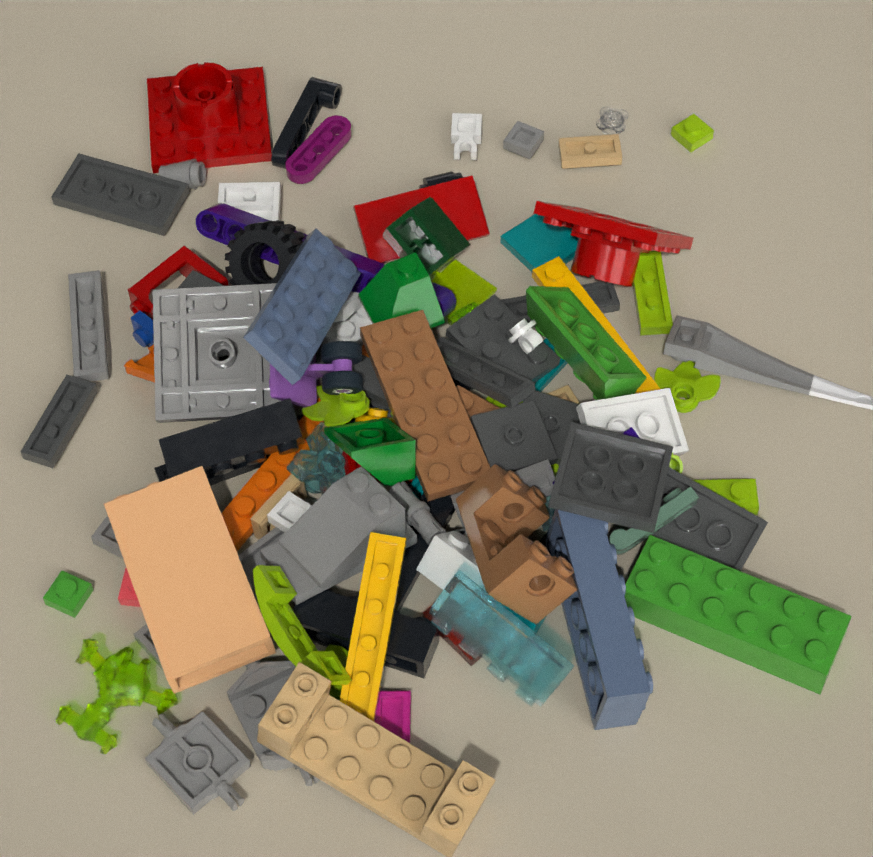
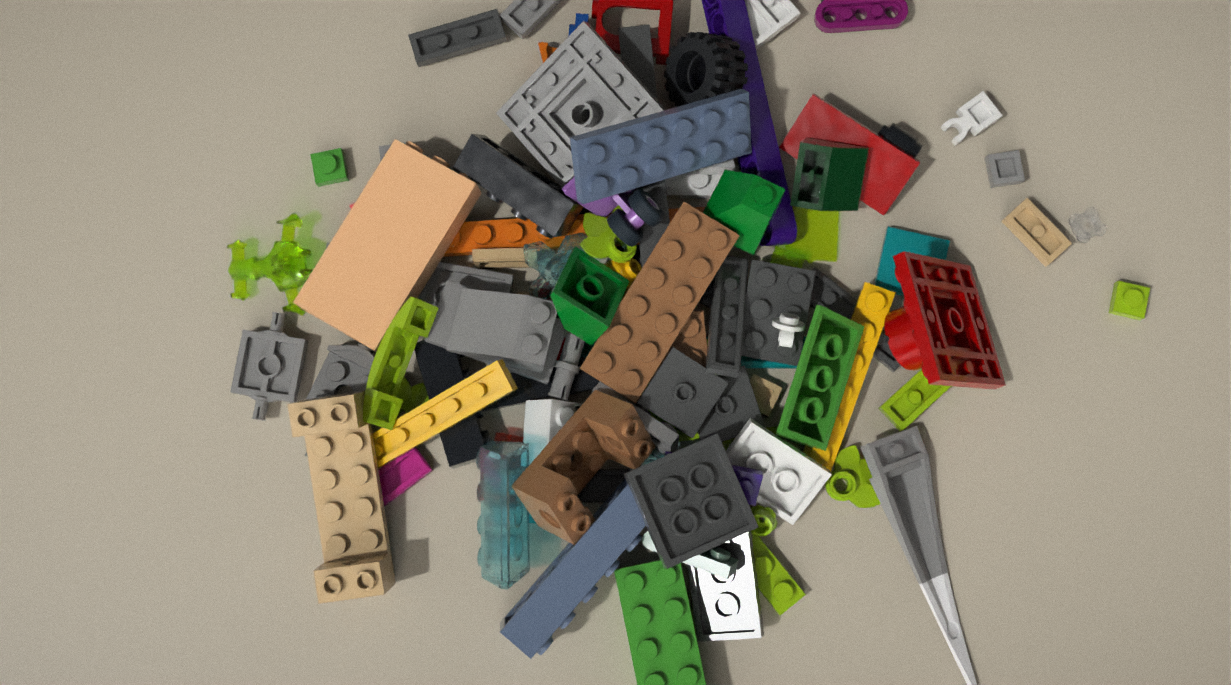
camera: 55 degrees right, 25 degrees up
white plate [267,491,312,533] -> none

